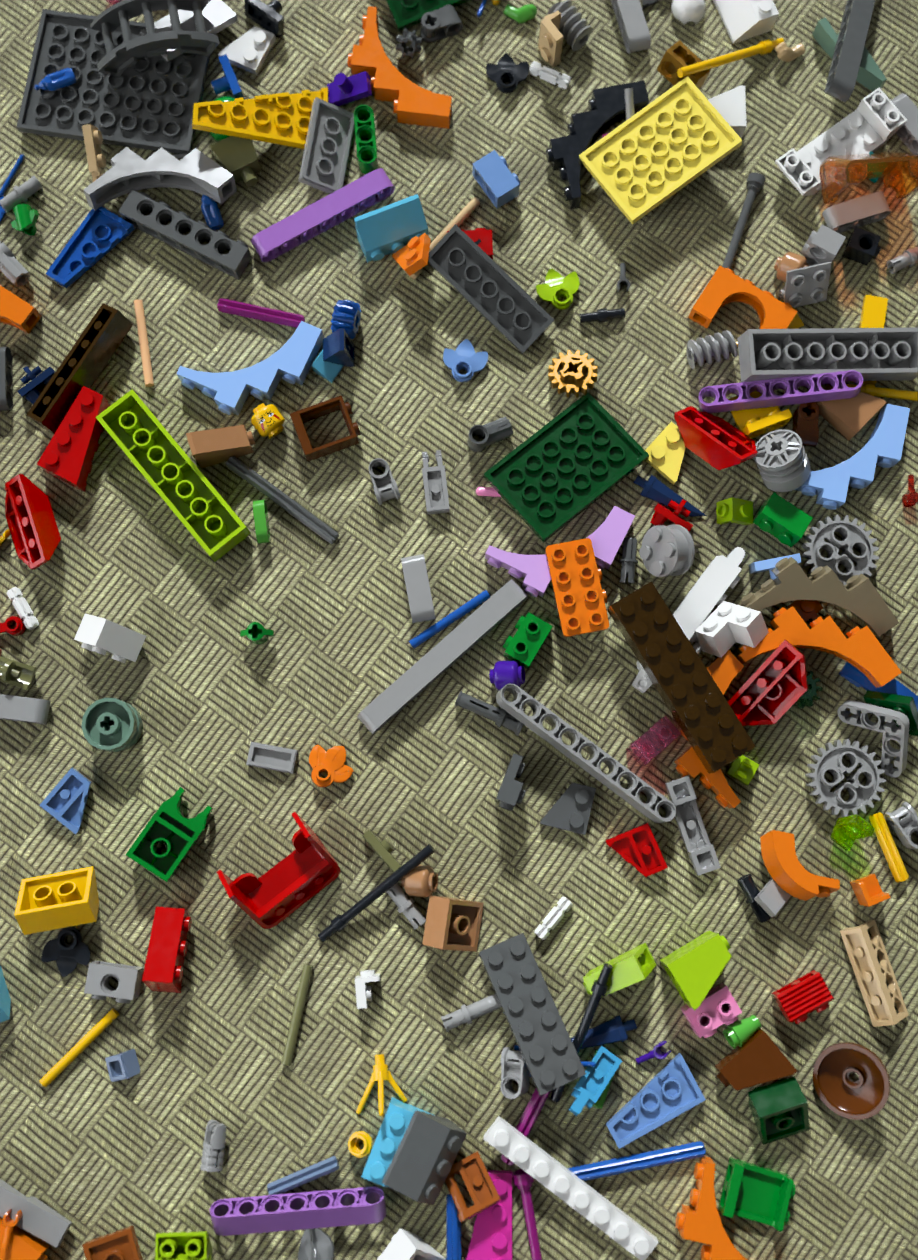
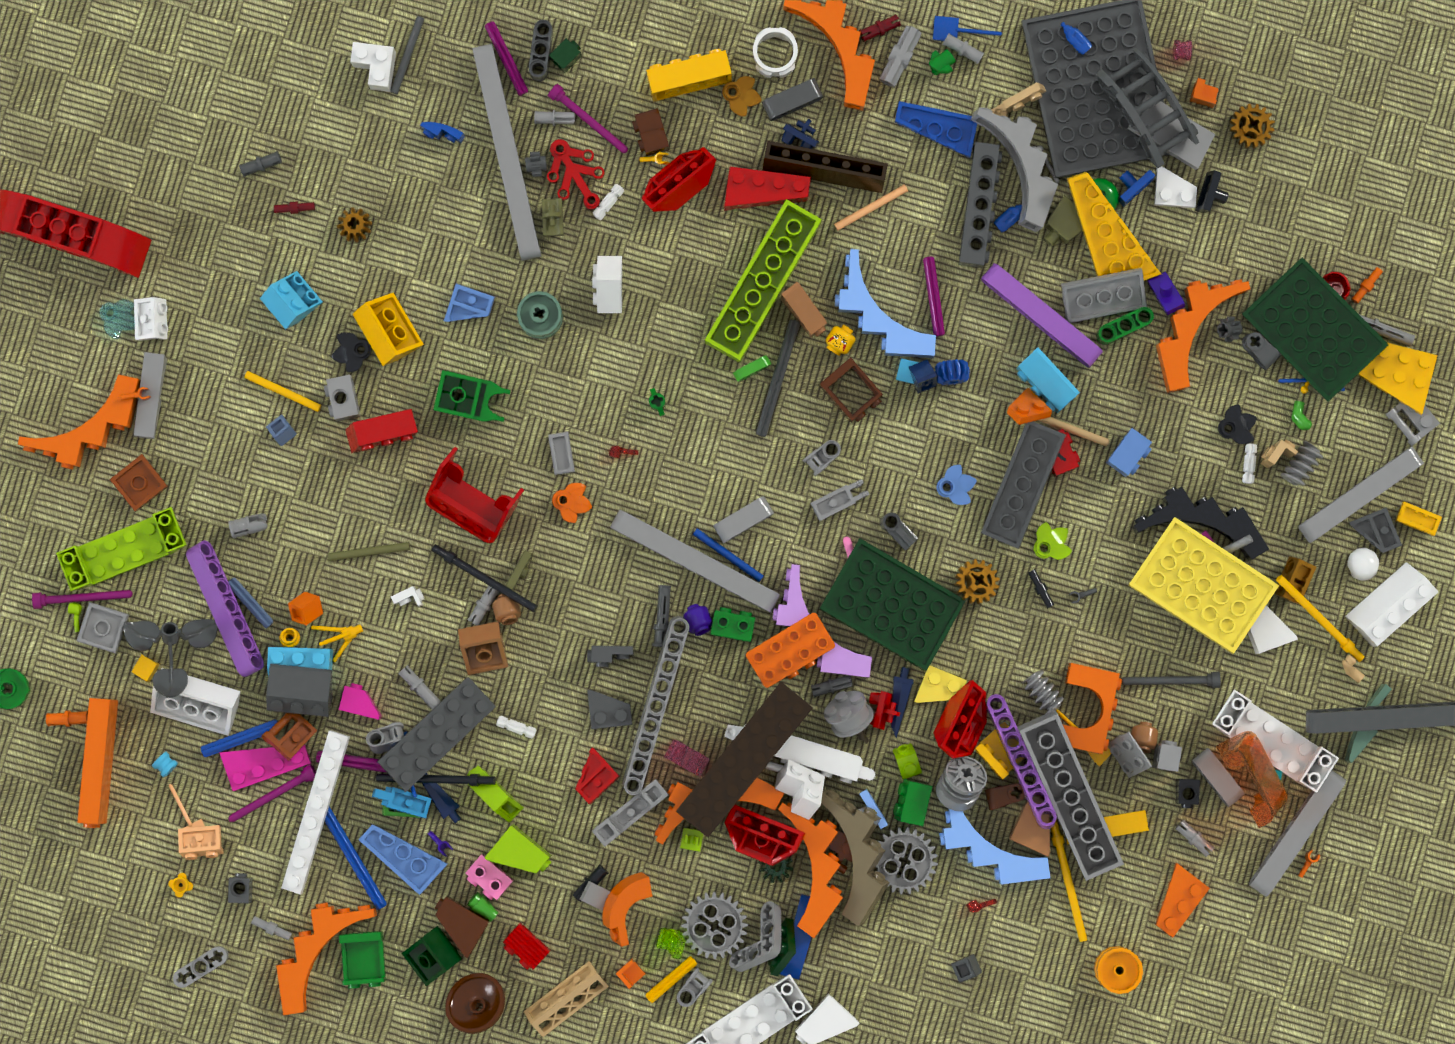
camera: 70 degrees right, 5 degrees up
none -> orange panel [288,592,323,626]
none -> dark pink slope [339,683,382,720]
none -> clear red hand [609,446,638,459]

